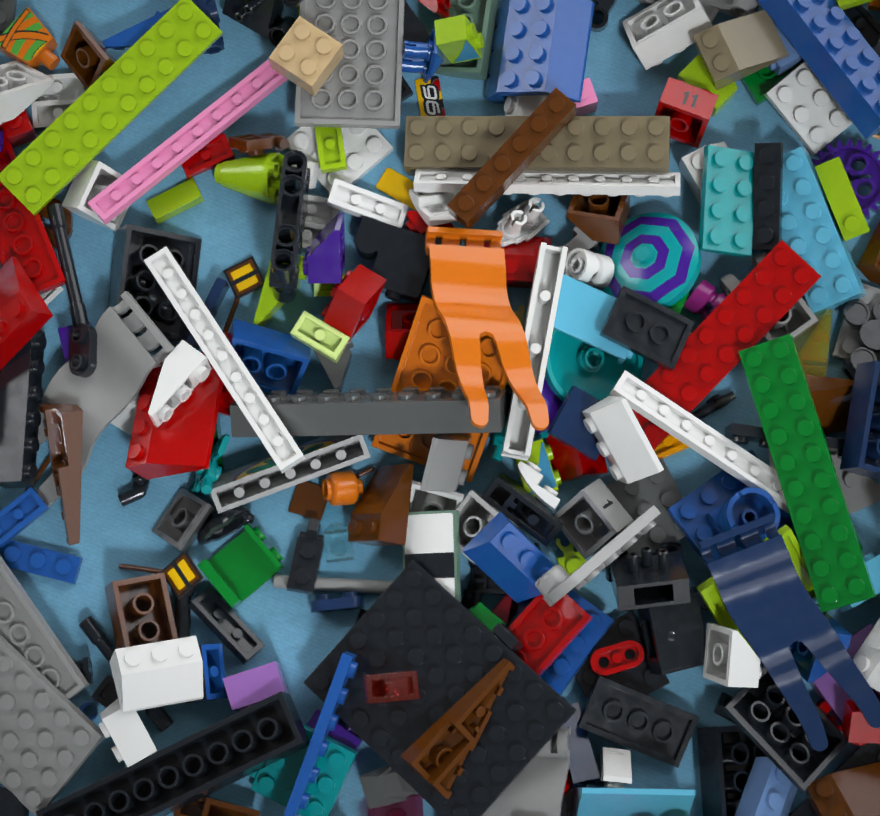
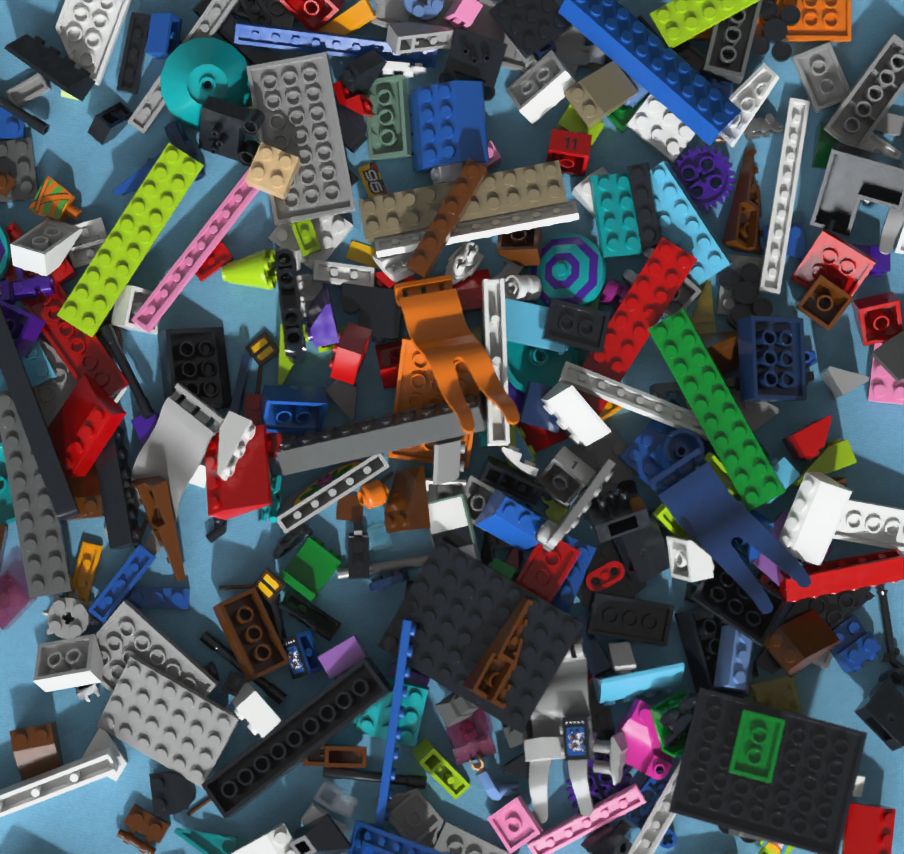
camera: 20 degrees left, 5 degrees up
reddish brown slope [60,21,117,89] -> none
black plate [69,323,97,378] -> none
white slope [109,636,204,713] -> none
white plate [144,246,306,473] -> none
lime slope [146,178,204,224] -> none
flat silver slope [151,487,216,552] -> none
reddish brown plate [228,133,289,155] -> none
yellowish green slope [290,311,350,363] -> none
clear red slope [363,671,420,704] -> none
blue connector [402,27,443,83] -> none
lime brick [434,14,484,64] -> none
black tile [492,623,523,653] -> none
black piece [691,391,736,420] -> none
lime slope [815,157,870,241] -> none

